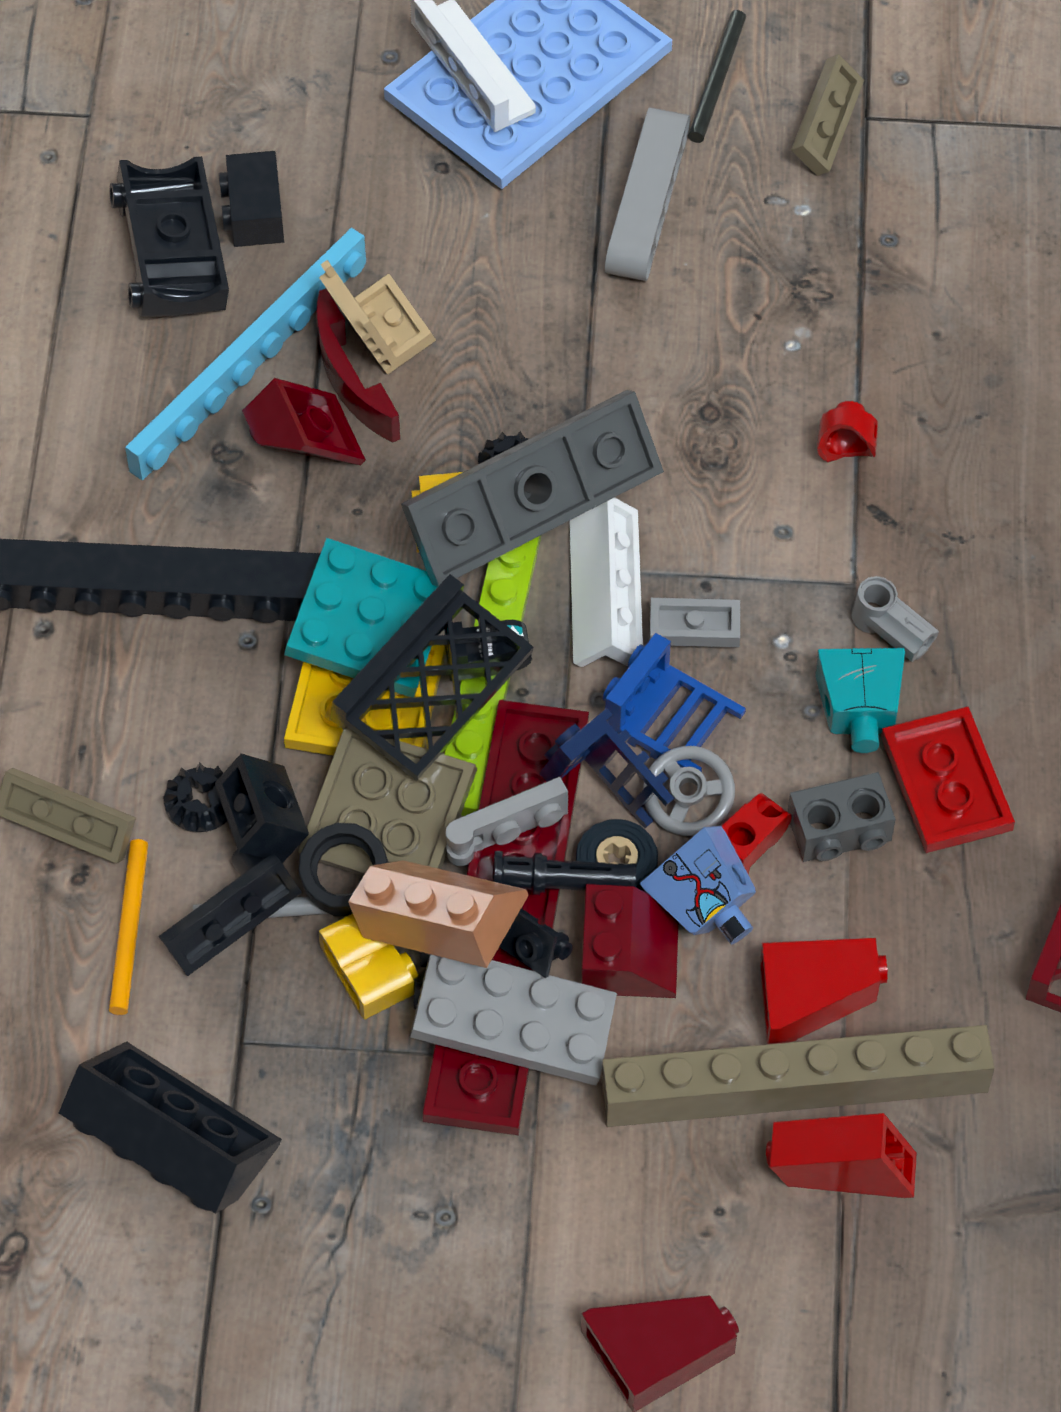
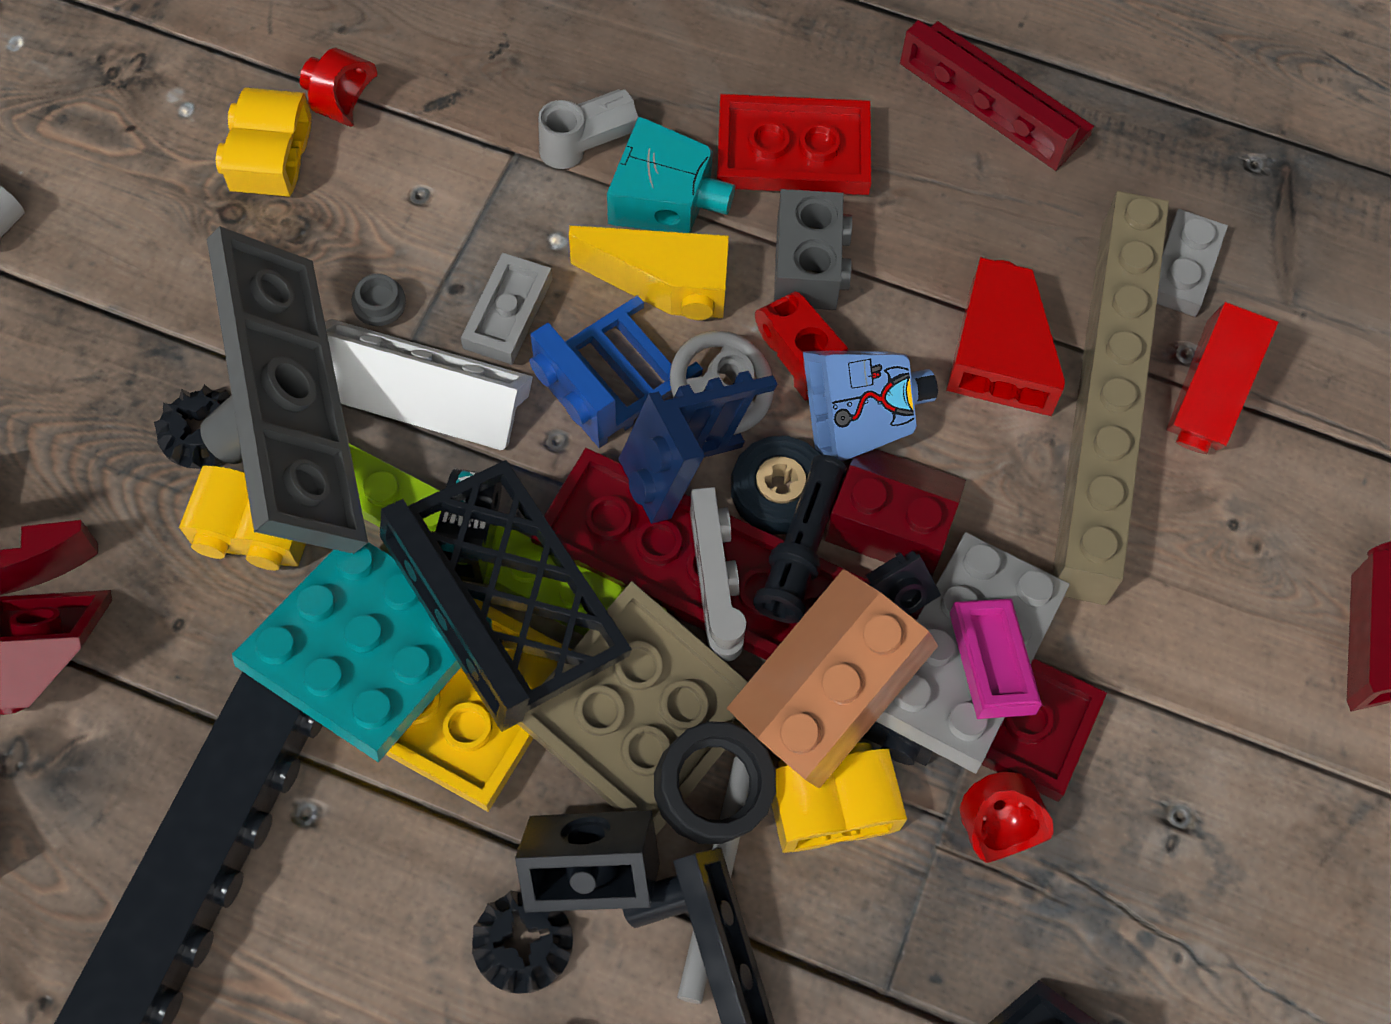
camera: 75 degrees left, 5 degrees up
none -> yellow brick [216,88,312,197]
none -> dark grey plate [351,274,406,326]
none -> yellow slope [569,225,729,320]
none -> dark pink tile [949,598,1042,719]
none -> red piece [959,772,1054,863]
none -> light grey plate [1157,209,1228,317]

